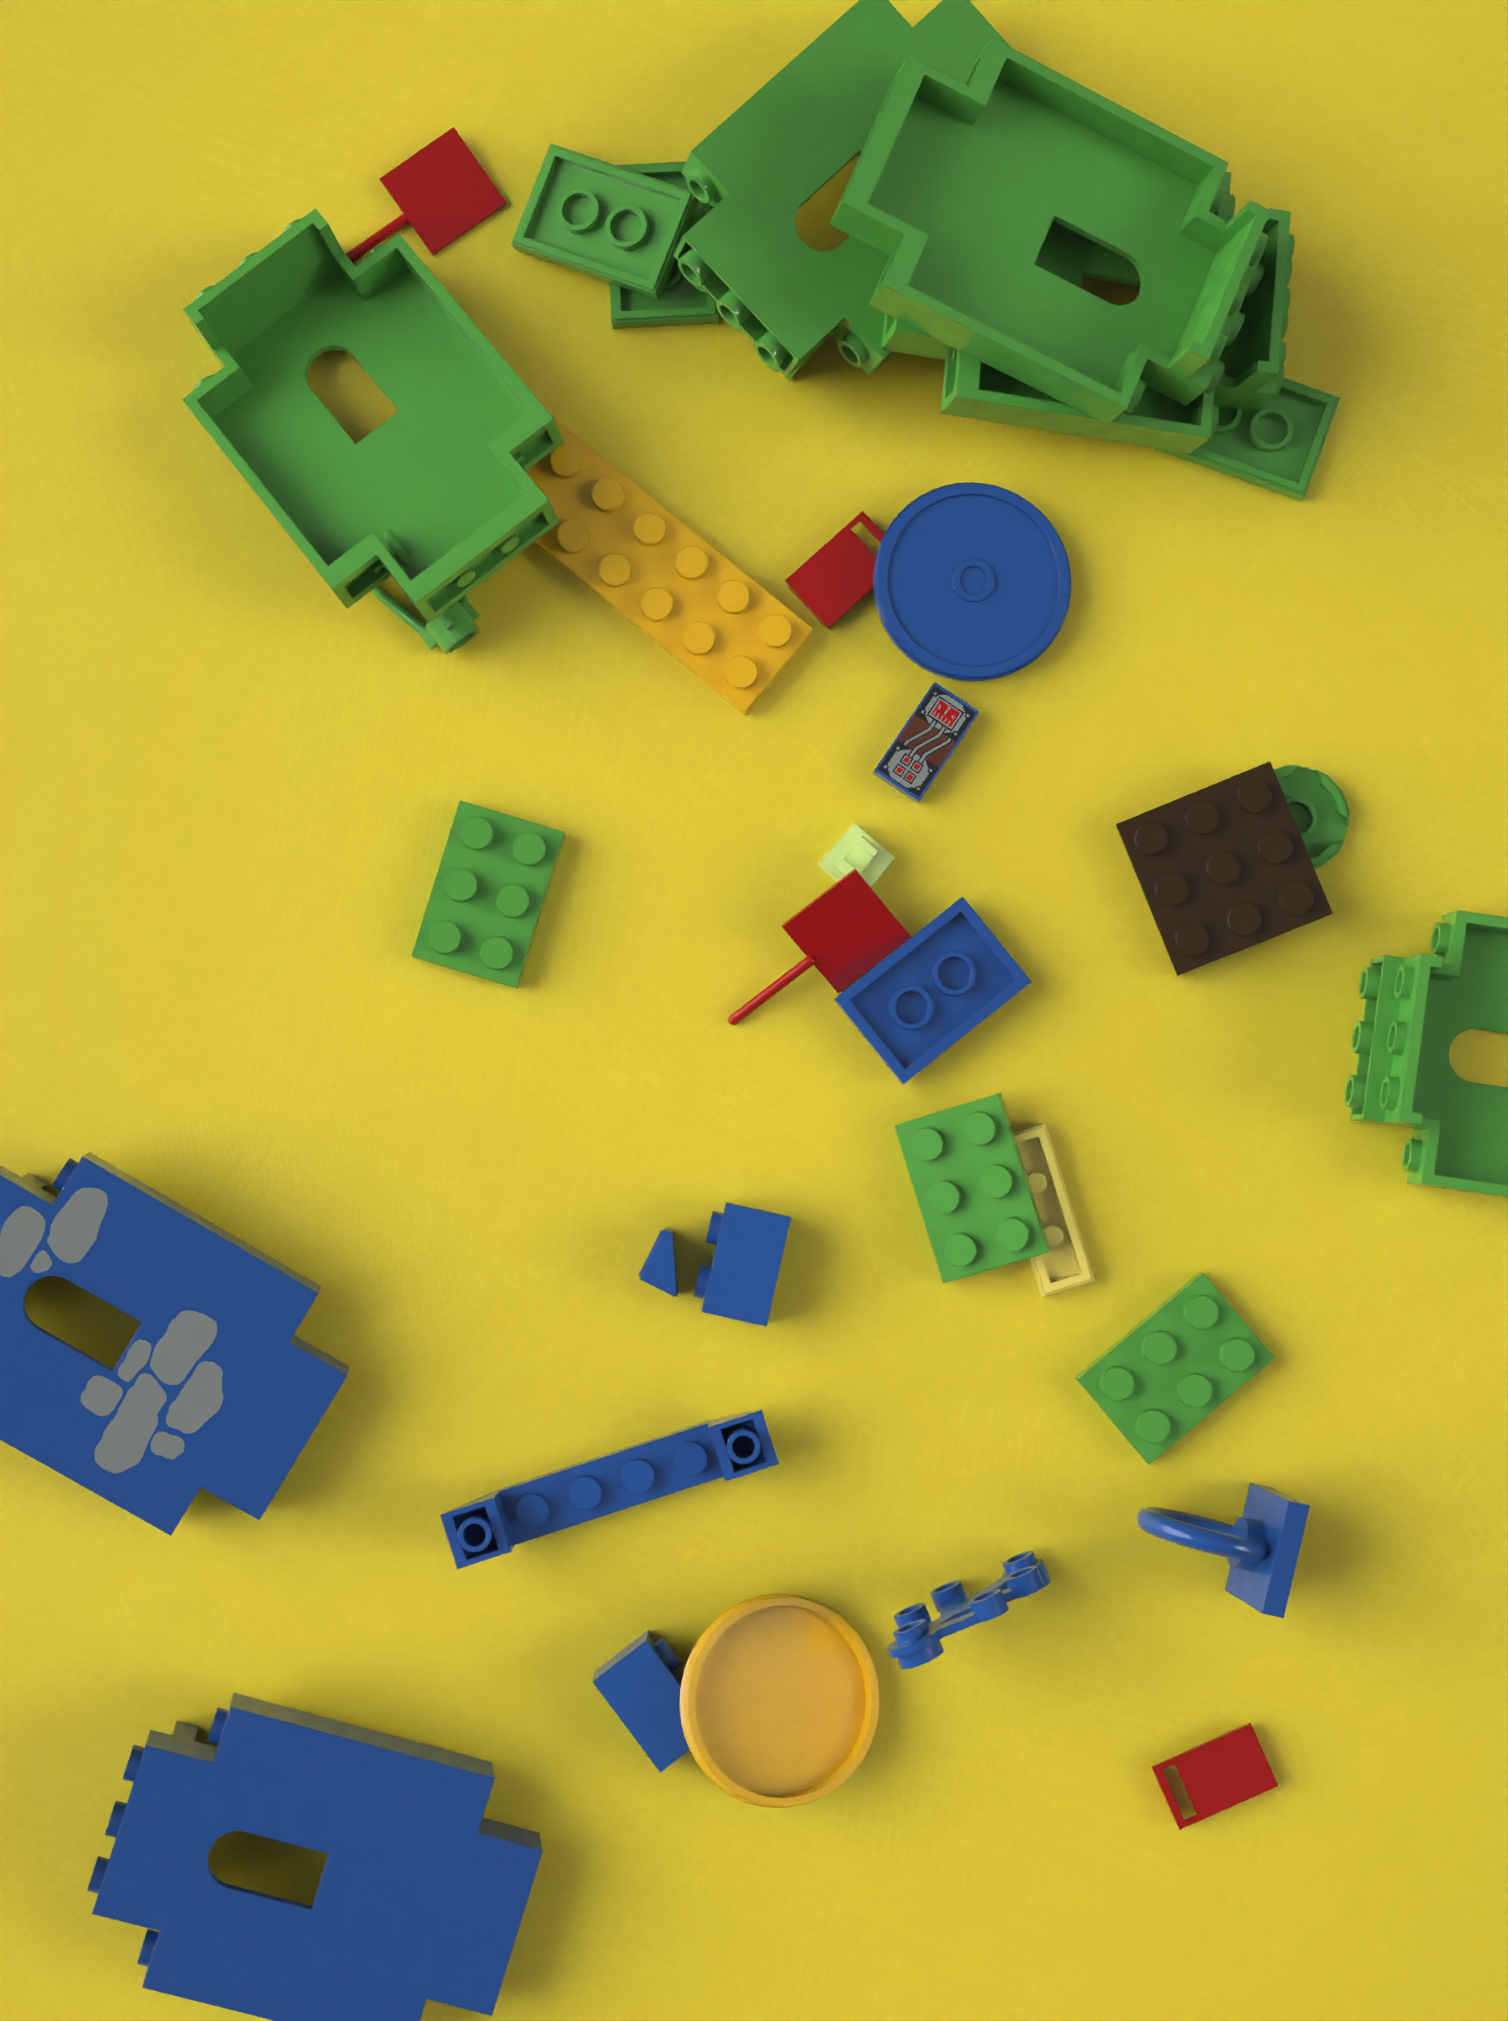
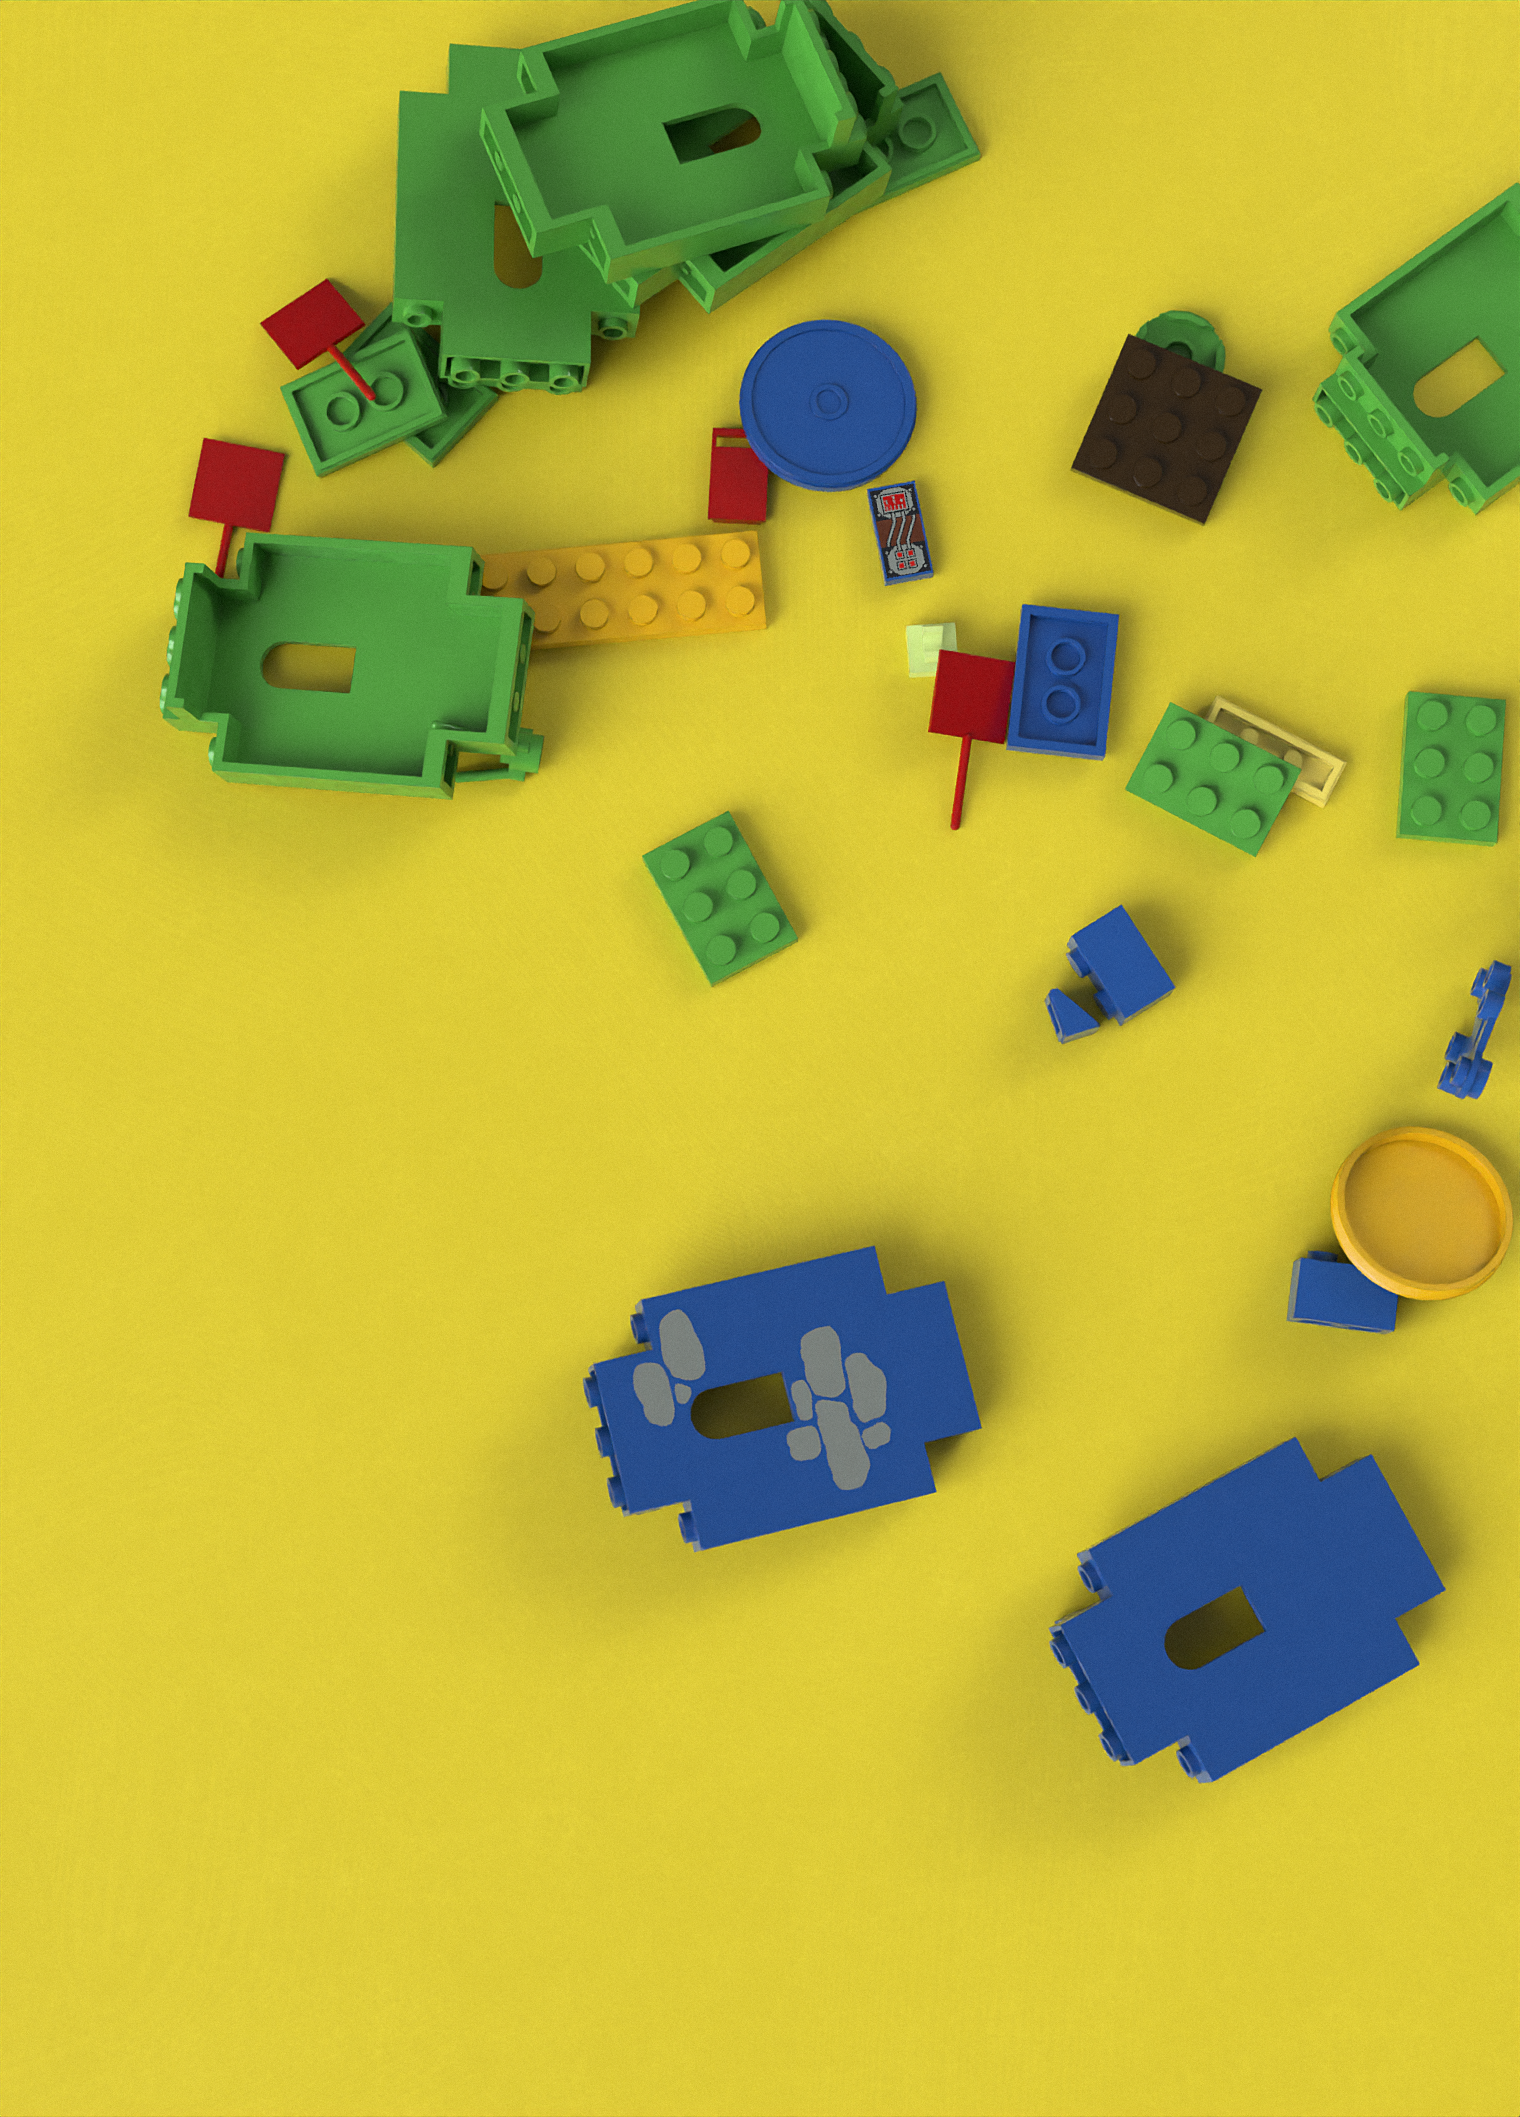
camera: 45 degrees left, 5 degrees down
blue slope [440,1409,779,1569] -> none
none -> red piece [260,279,376,401]

